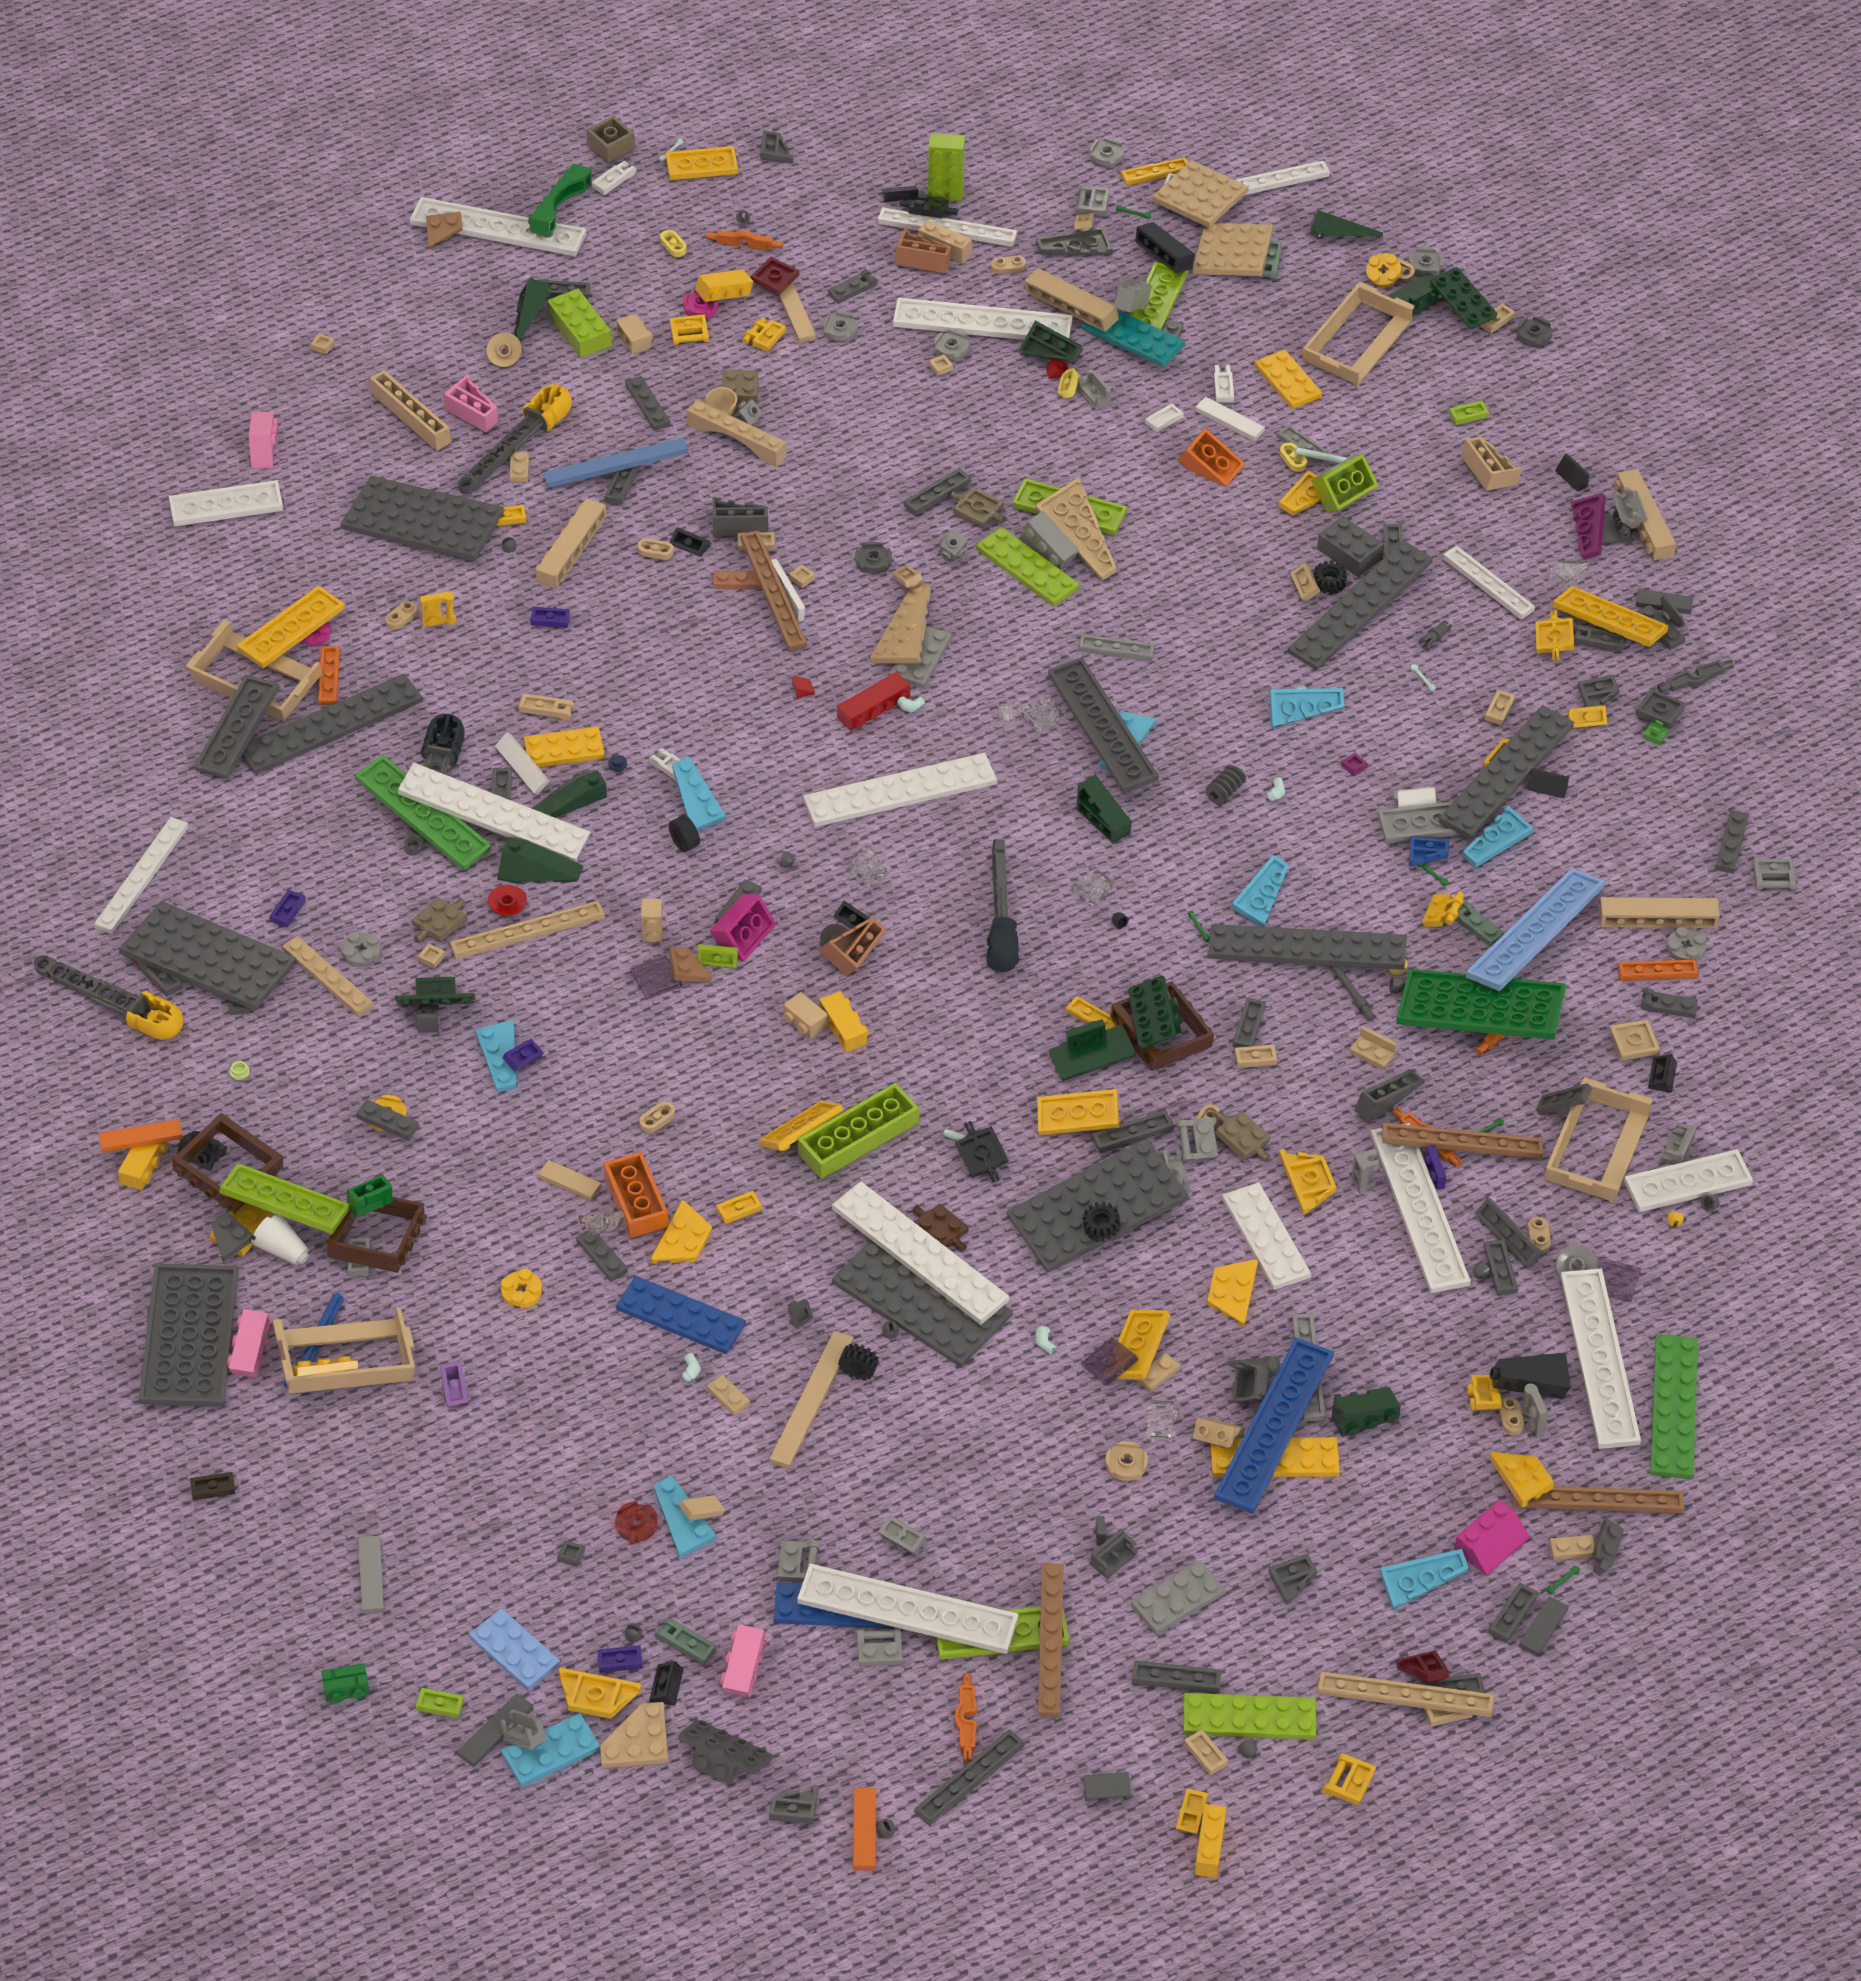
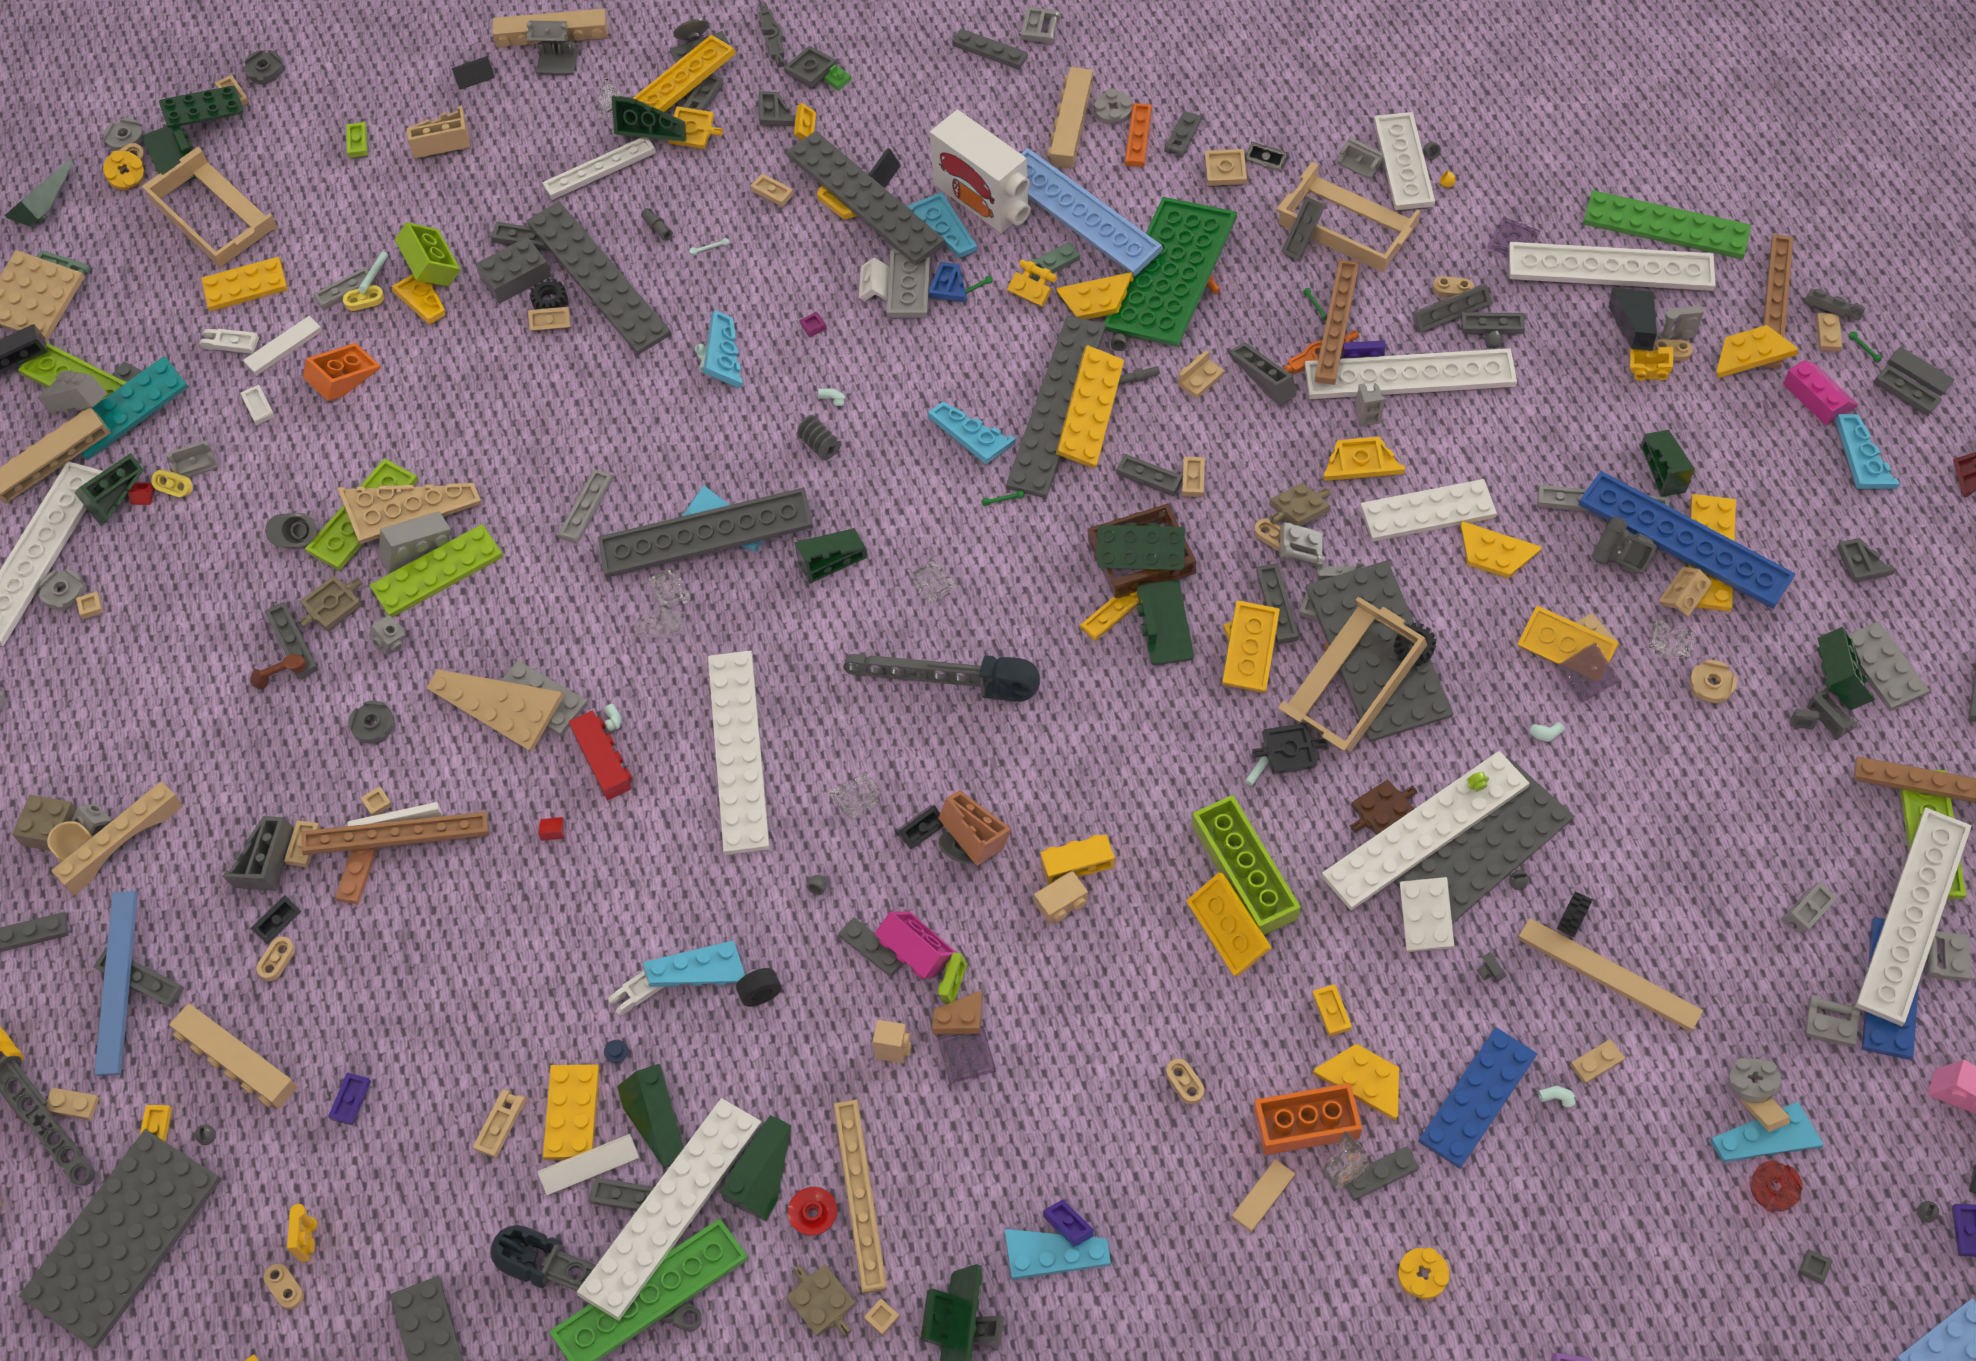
camera: 75 degrees left, 10 degrees up
sand green plate [654,1618,717,1665] -> none
tan plate [892,565,923,588] -> none
black hinge [1111,912,1129,929] -> none
light grey dish [1556,1245,1597,1278] -> none
magenta wing [1570,493,1606,559] -> none
dark grey tile [1635,589,1693,614] -> none
none -> copper bar [250,654,307,689]
none -> dark grey piece [265,513,317,548]
none -> dark green wedge [611,95,687,142]
none -> white brick [930,109,1030,233]
none -> yellow wing [1056,272,1134,320]
none -> yellow plate [1056,345,1124,468]
none -> tan piece [1278,597,1427,753]
none -> white plate [1400,877,1455,952]
none -> lime plate [1467,772,1489,792]
none -> light grey plate [1729,1058,1781,1103]
none -> dark green wedge [1817,627,1875,710]

